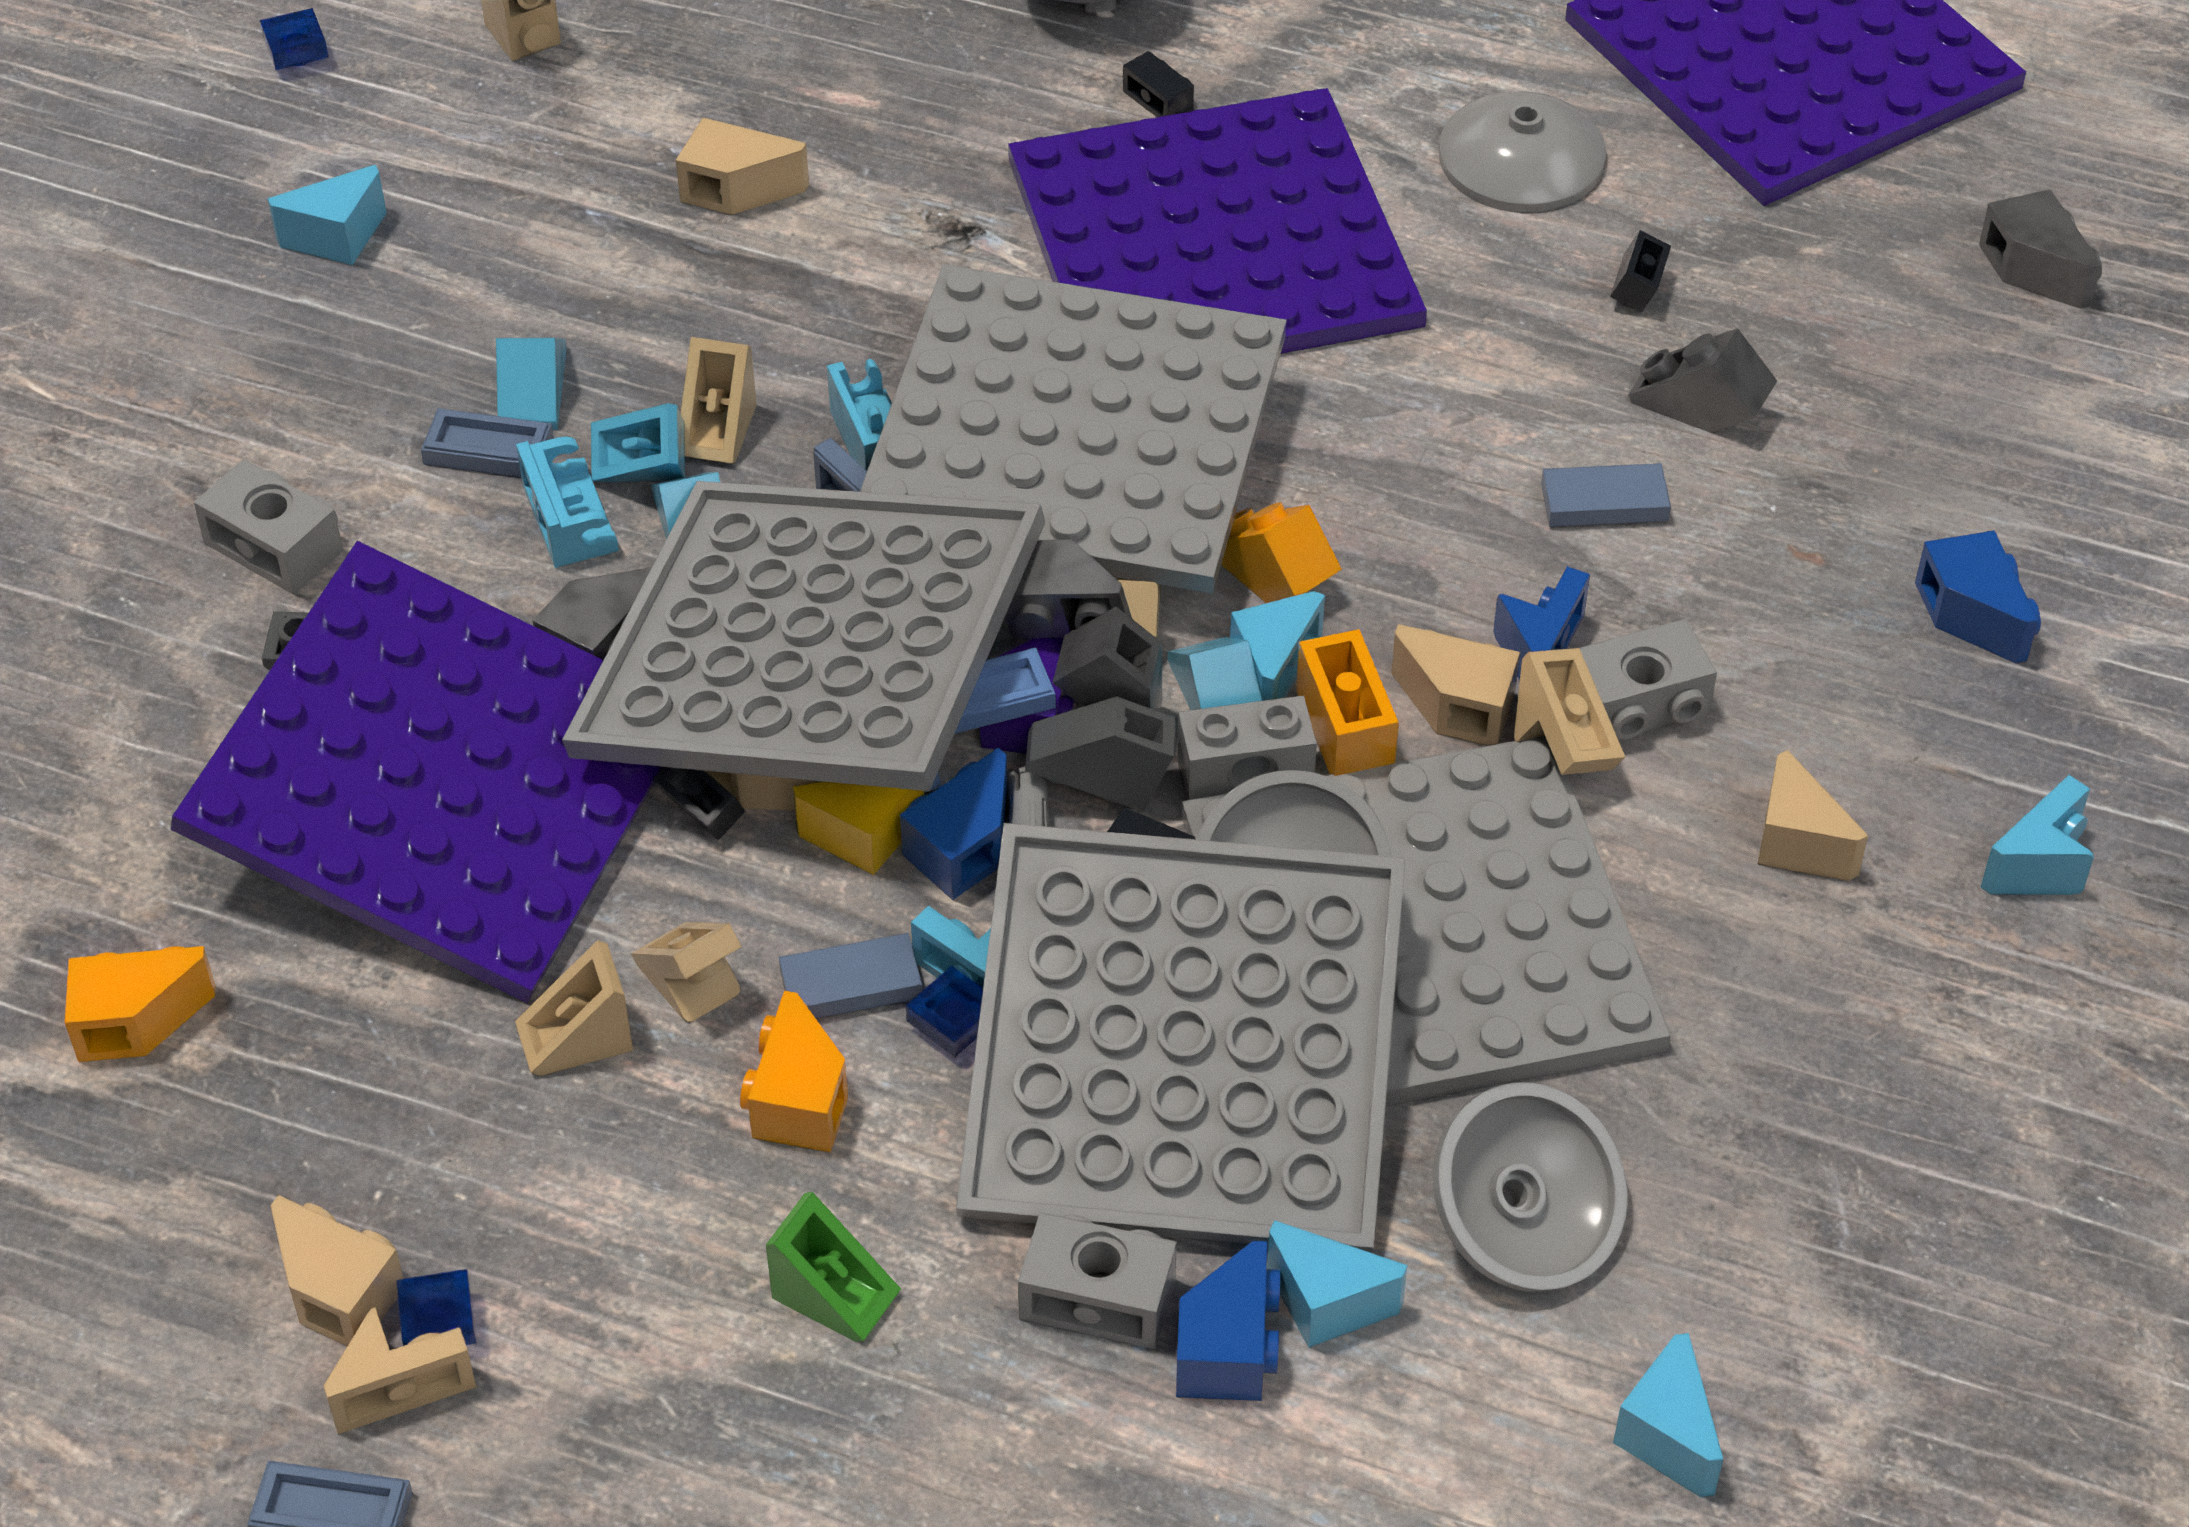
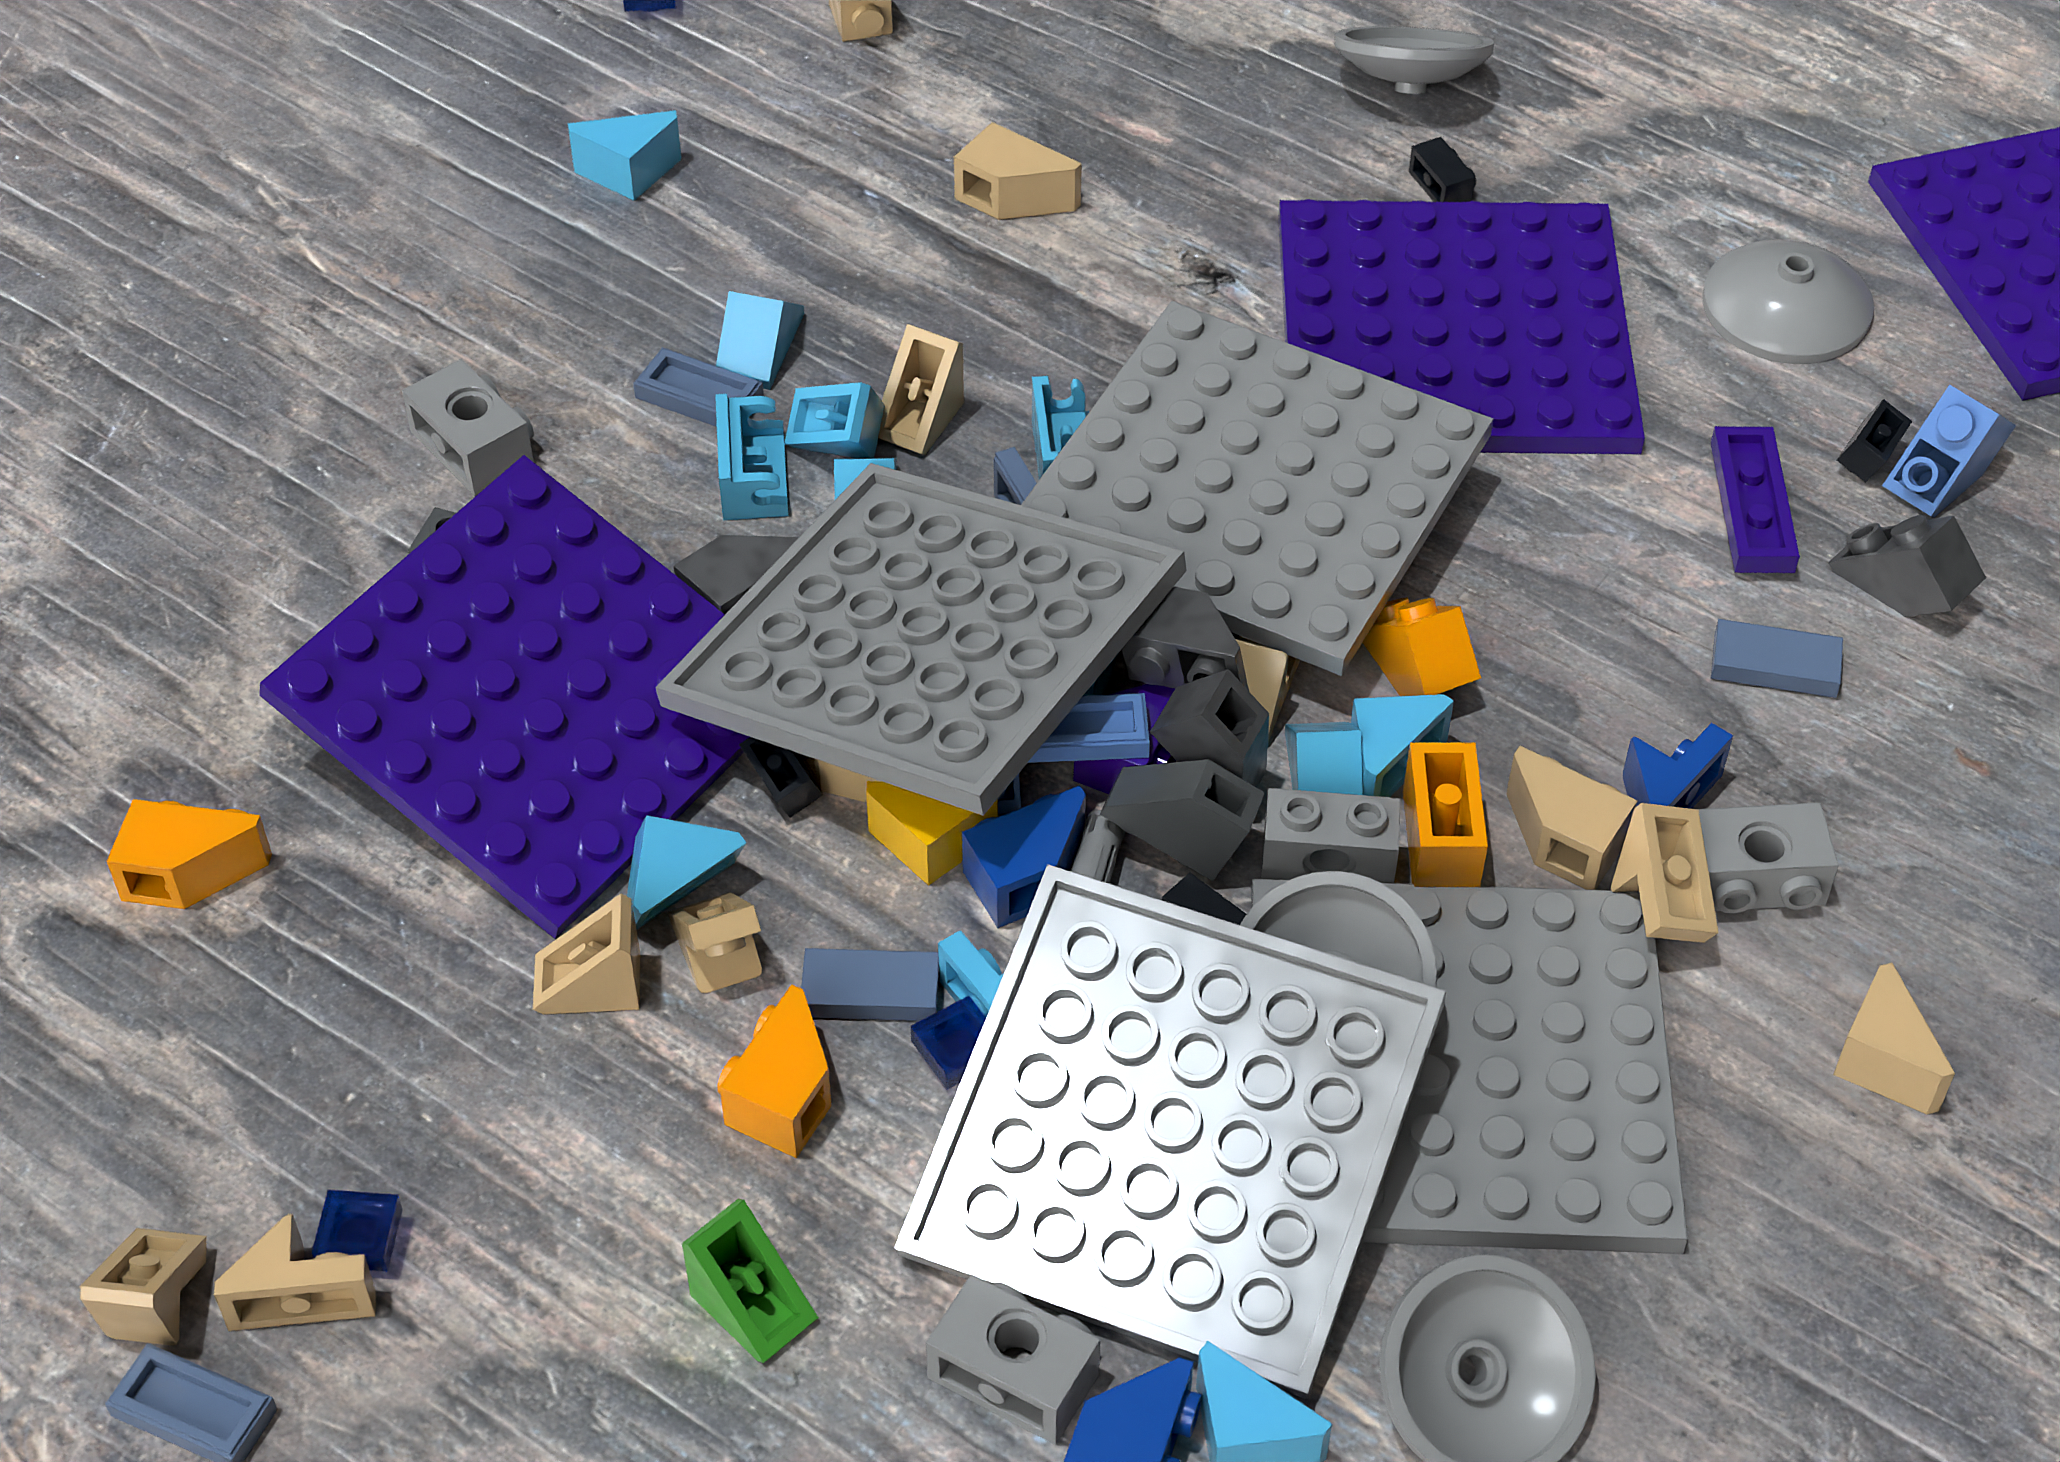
camera: 15 degrees right, 0 degrees up
tan slope [270,1195,406,1346] -> none
none -> tan slope [80,1228,207,1346]
none -> medium azure slope [627,815,747,930]
none -> dark purple plate [1711,426,1800,573]
none -> medium blue slope [1882,384,2016,518]

